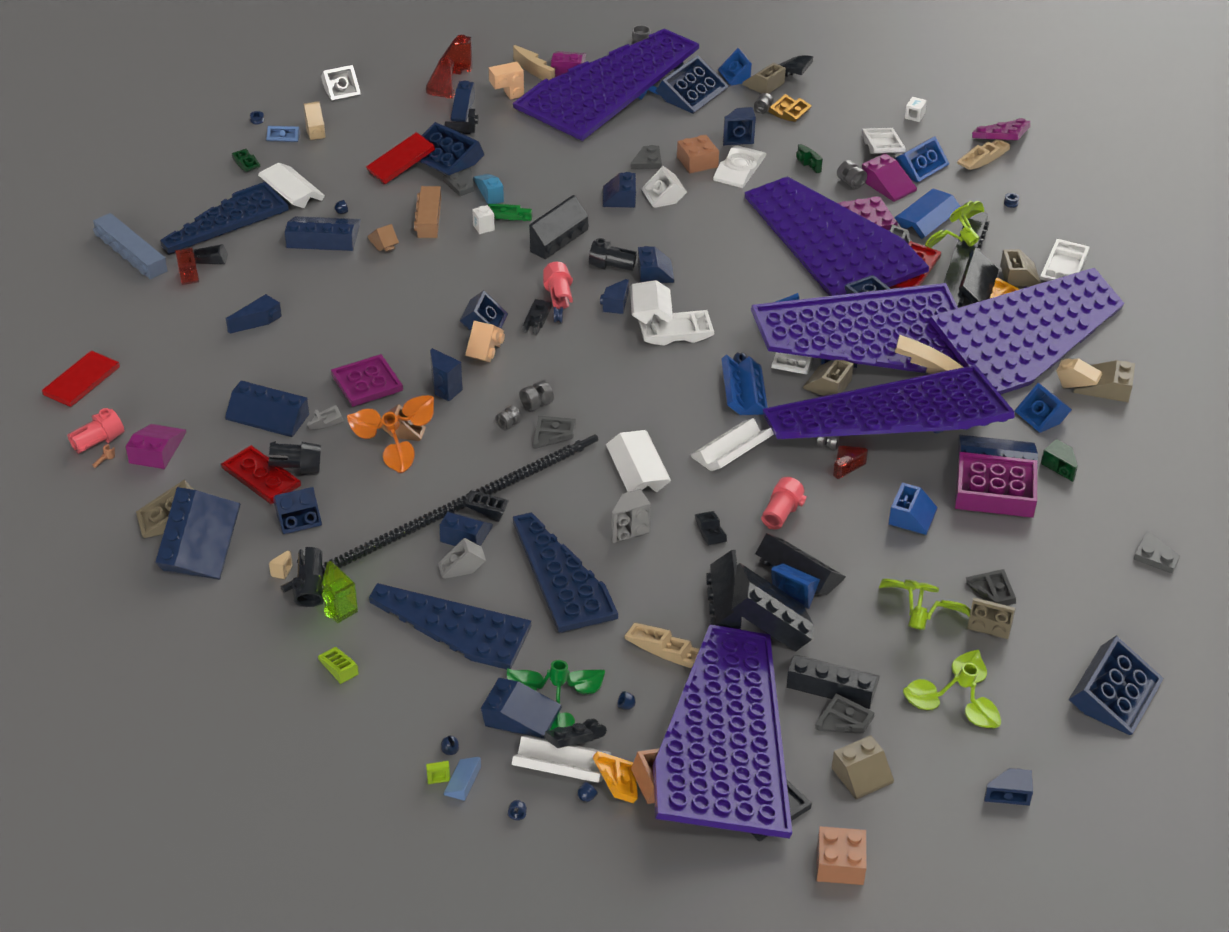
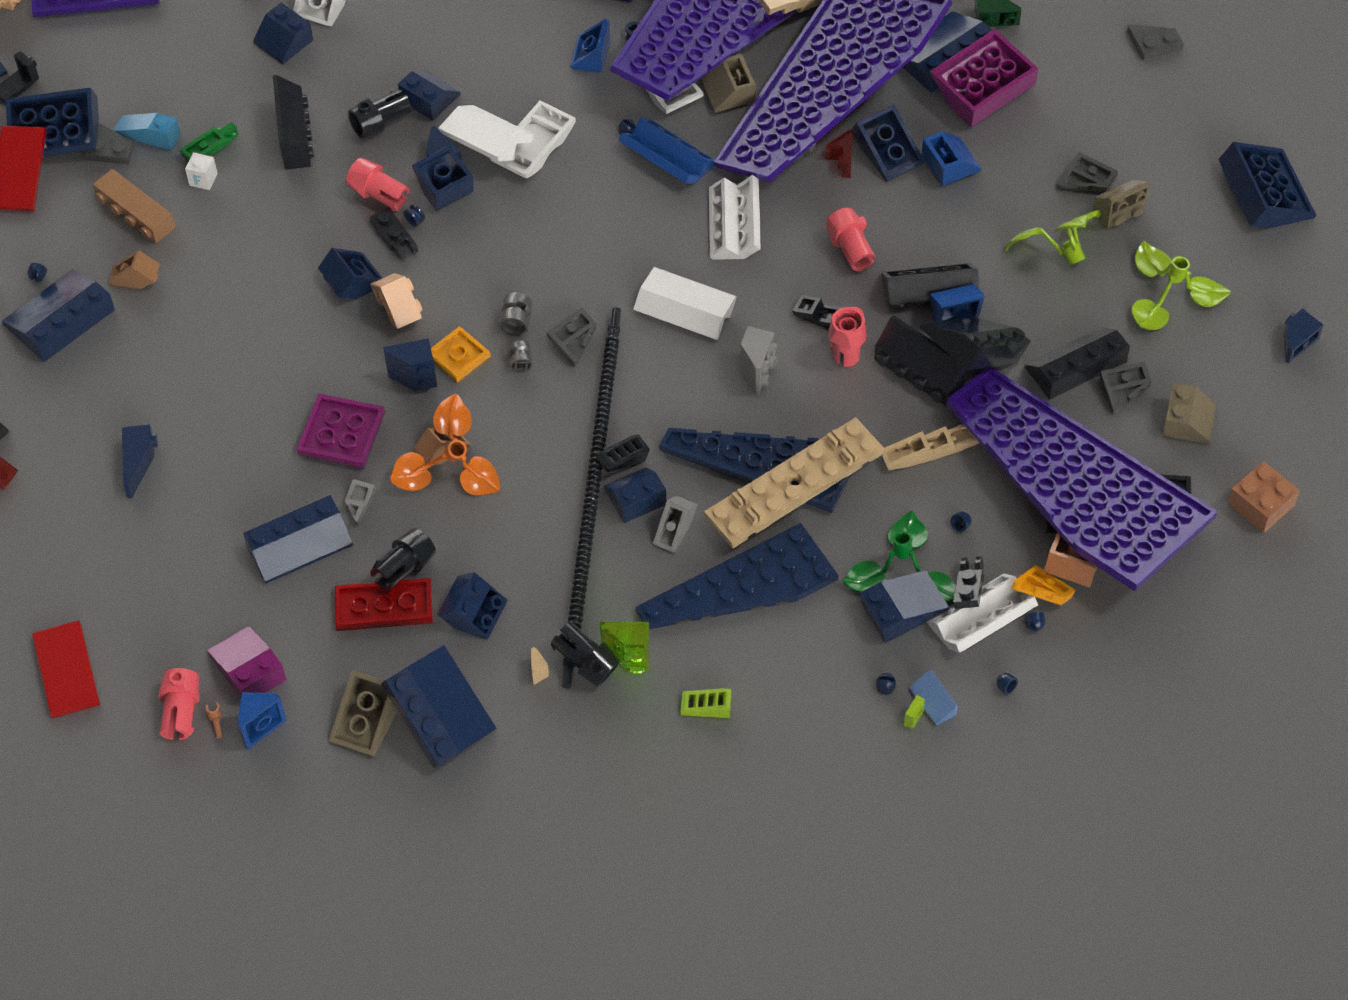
camera: 45 degrees left, 15 degrees up
none -> blue slope [237,692,287,750]
none -> dark blue slope [412,146,474,211]
none -> light orange tile [431,326,491,383]
none -> tan piece [704,417,885,549]
none -> coral piece [828,307,867,367]
none -> dark blue slope [851,104,925,182]

